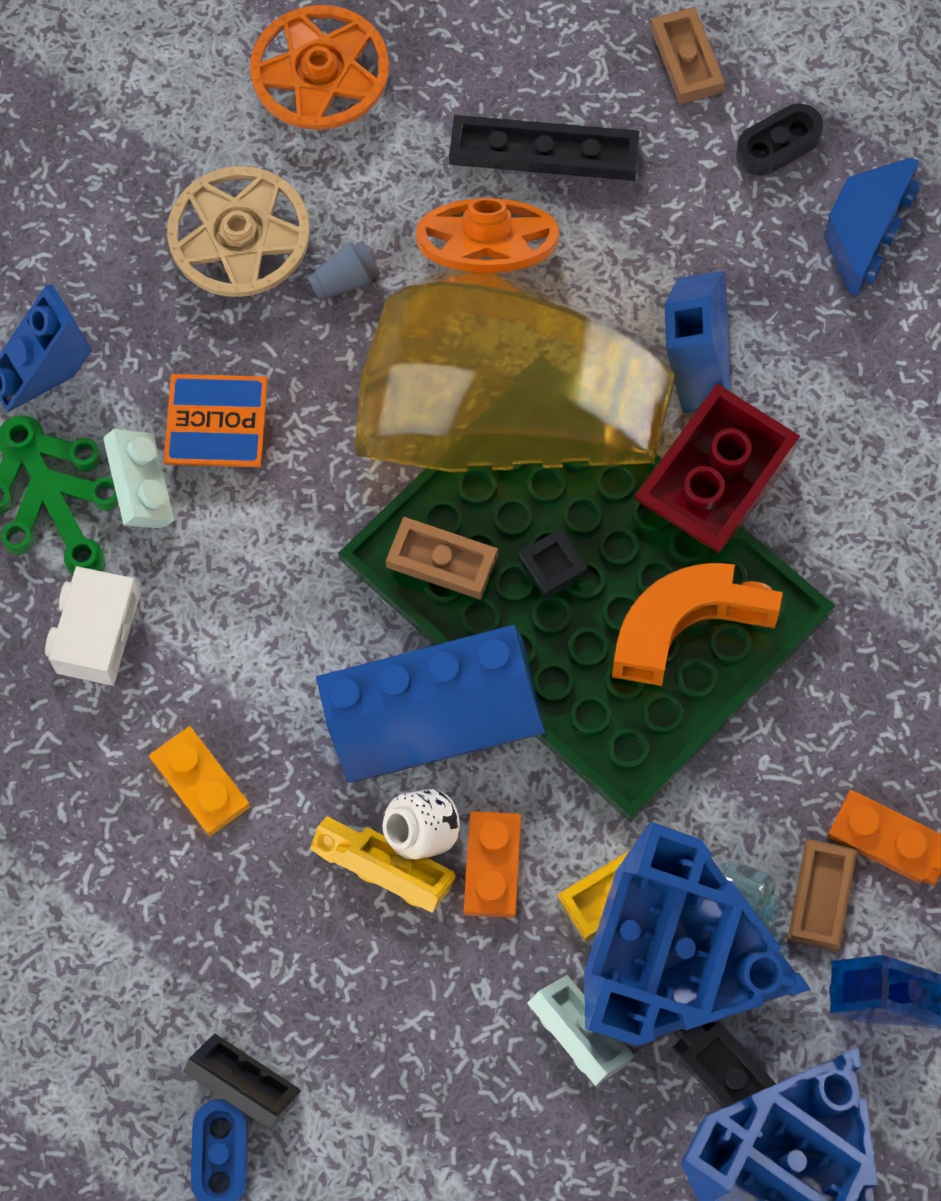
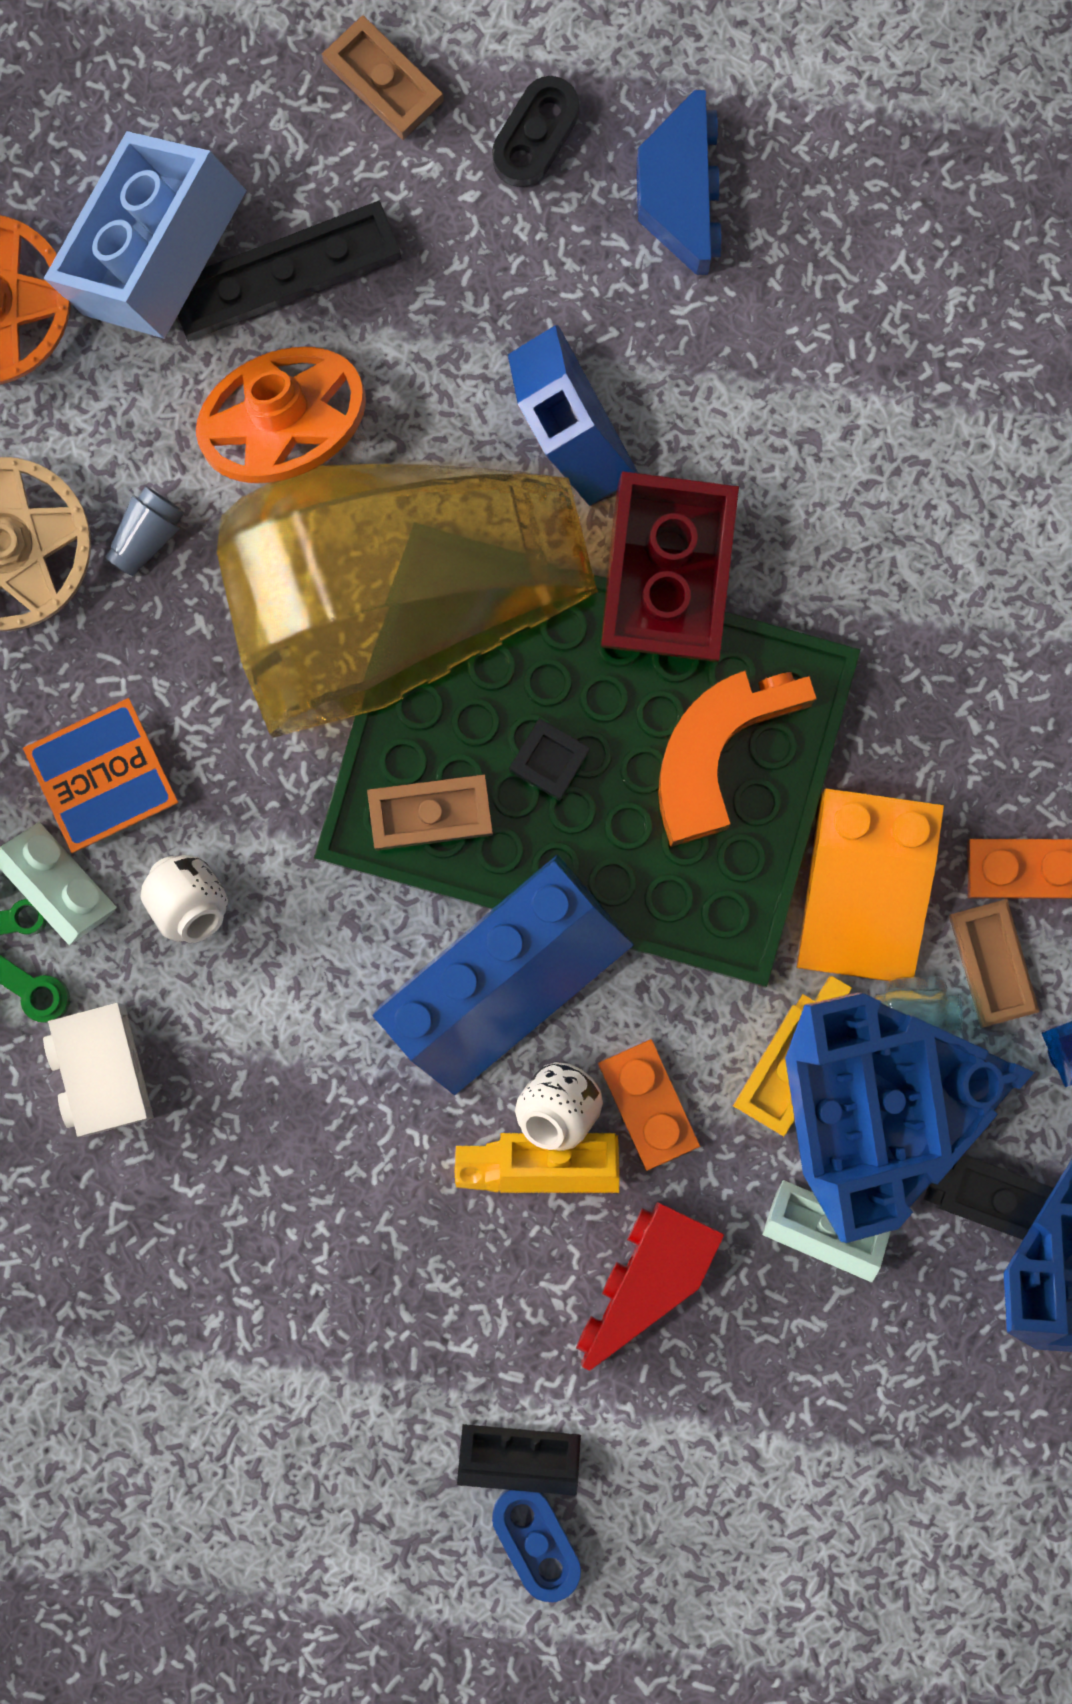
camera: 30 degrees left, 15 degrees up
light orange plate [148,726,251,837] -> none
none -> light blue brick [44,131,247,339]
none -> white head [140,855,228,943]
none -> red slope [576,1202,724,1371]
none -> light orange slope [796,788,944,985]

